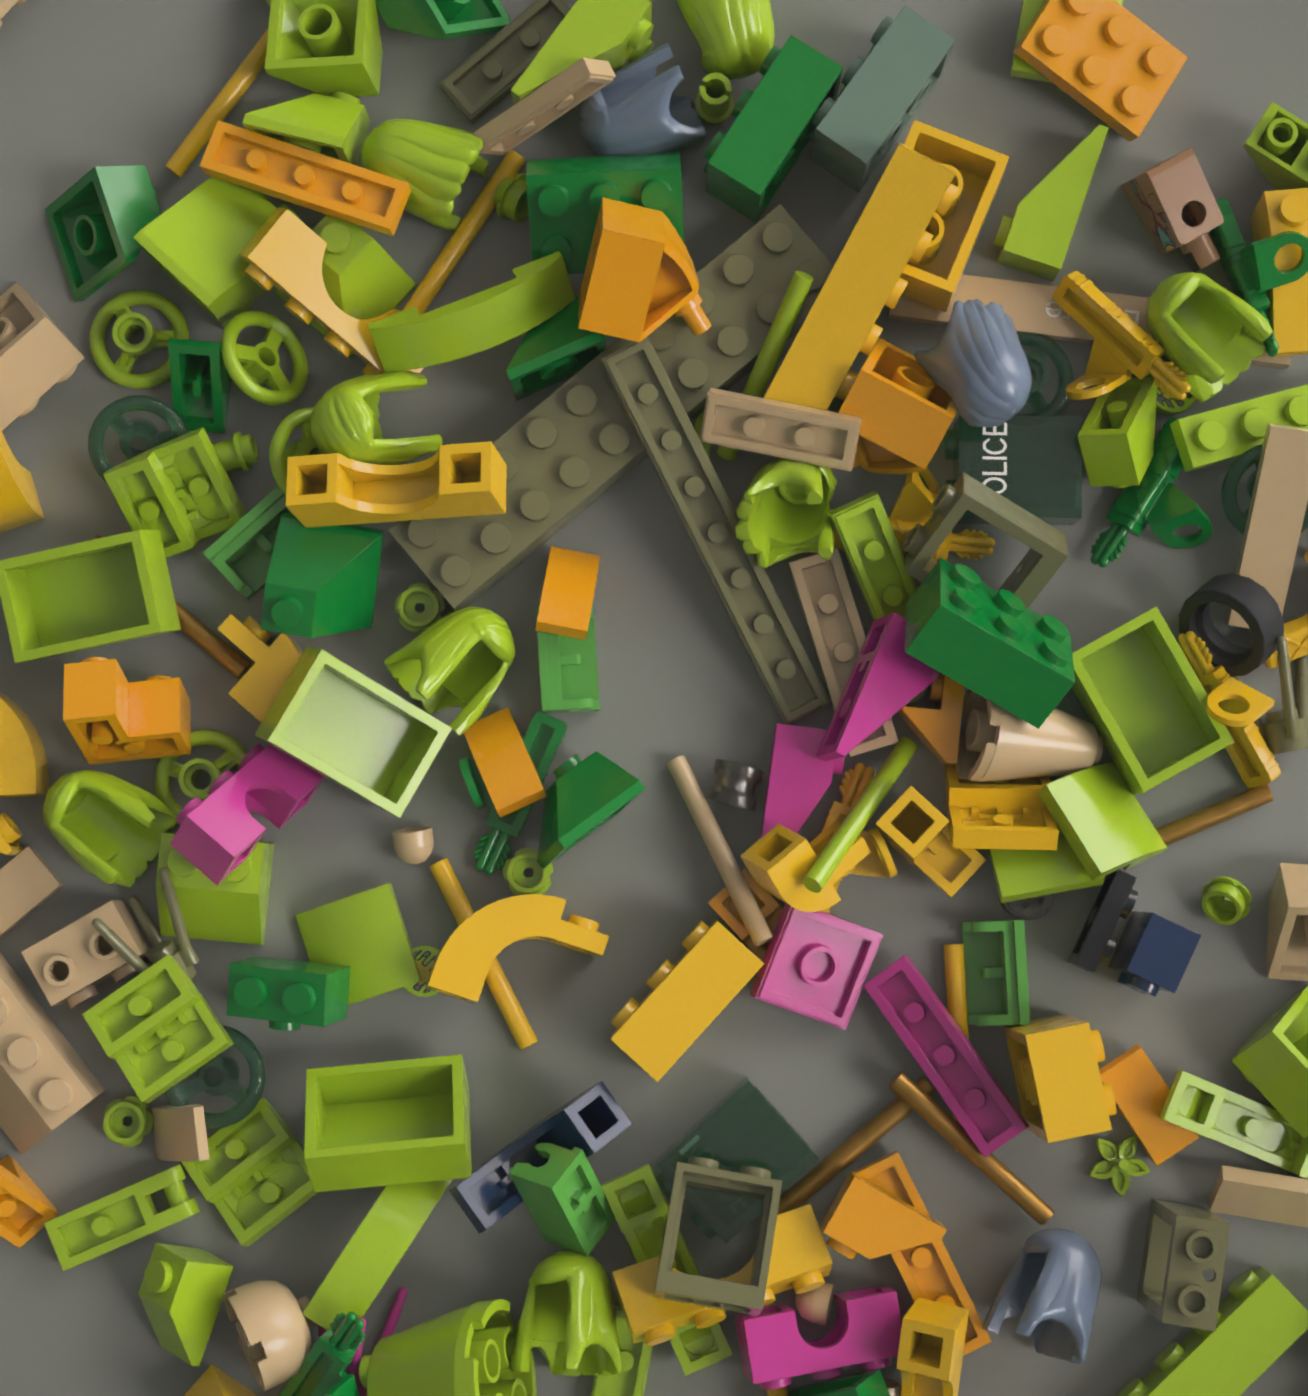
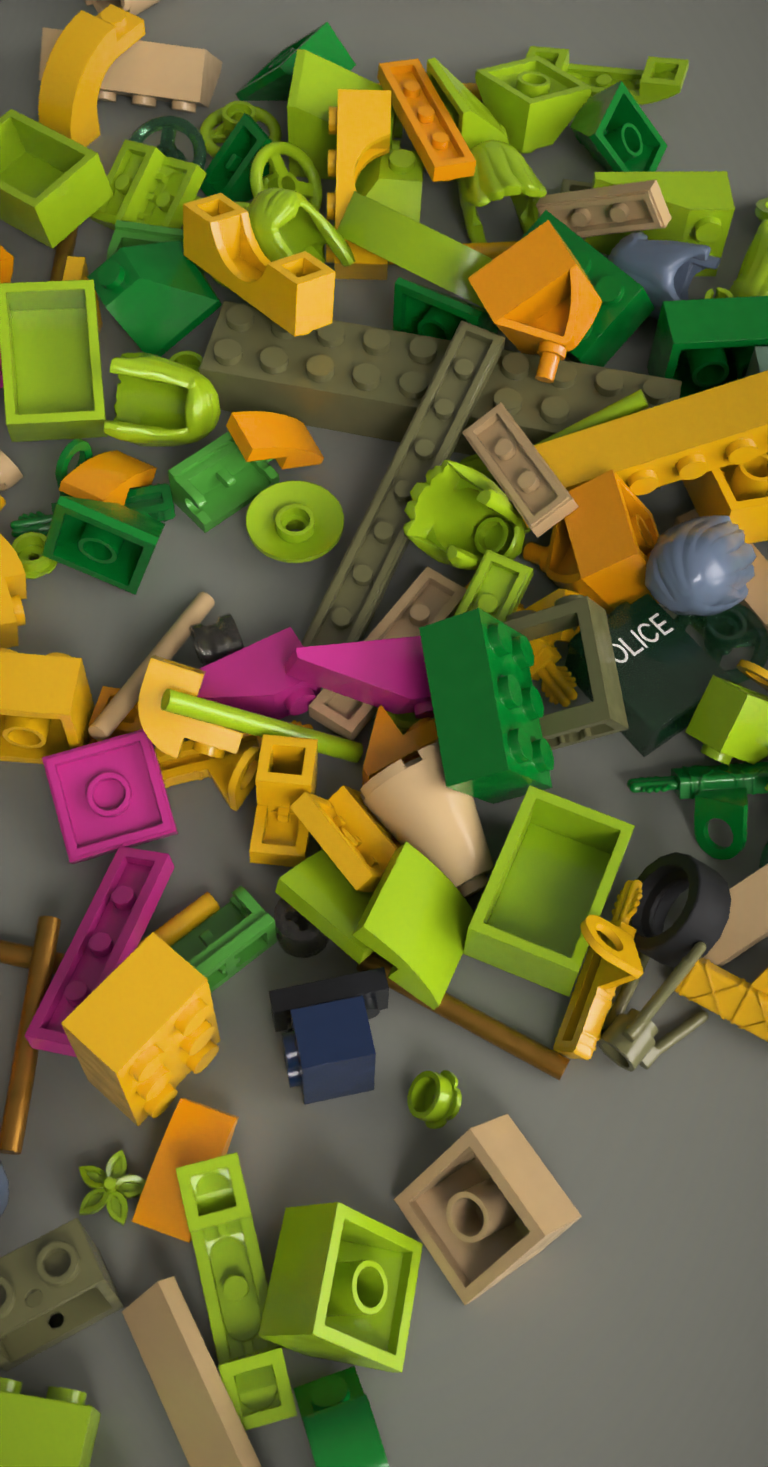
camera: 45 degrees right, 25 degrees down
none -> lime dish [246,480,344,563]

